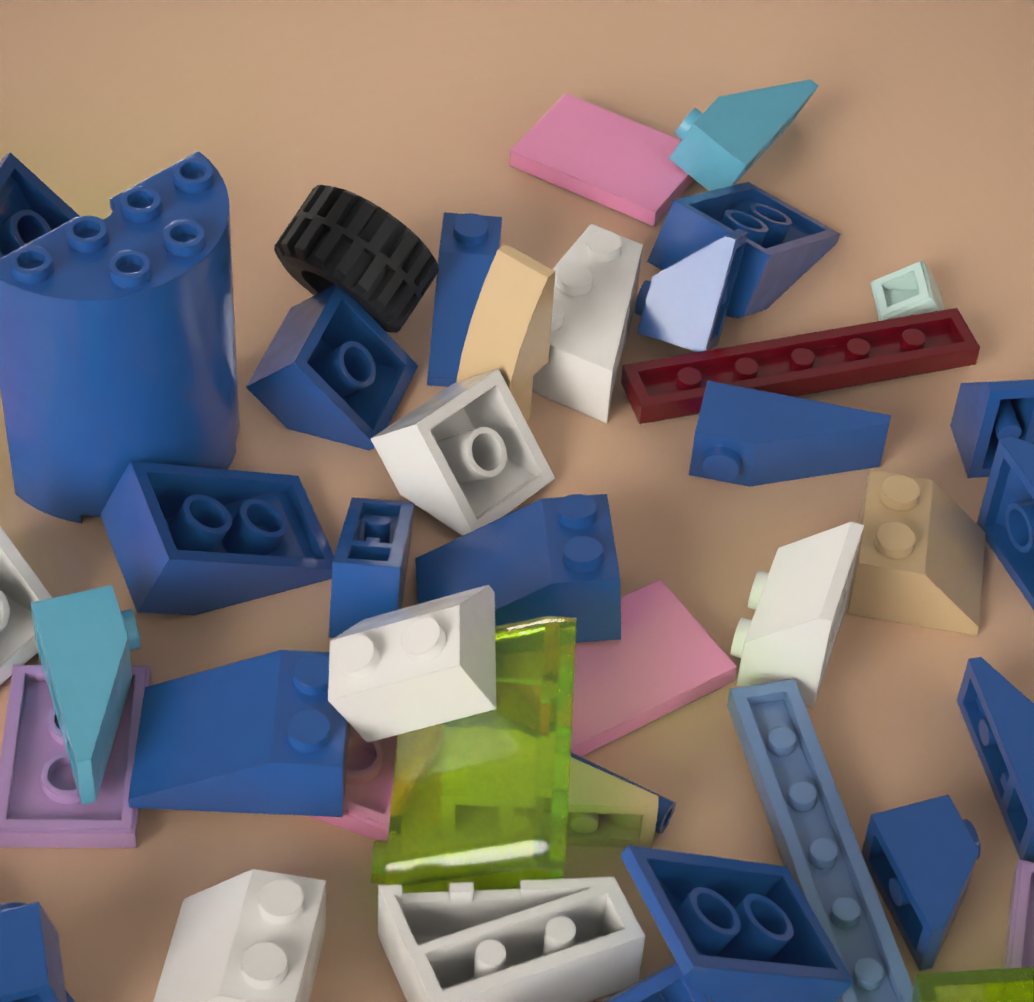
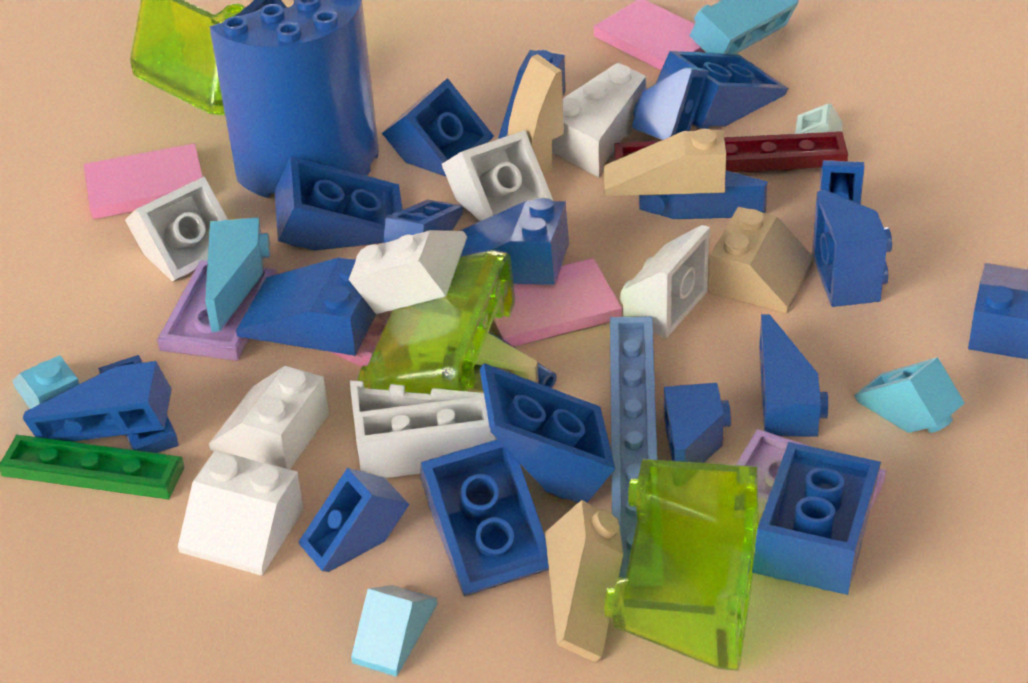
camera: 20 degrees right, 5 degrees down
black tyre [274,185,439,333] -> none
none -> tan slope [604,129,726,196]

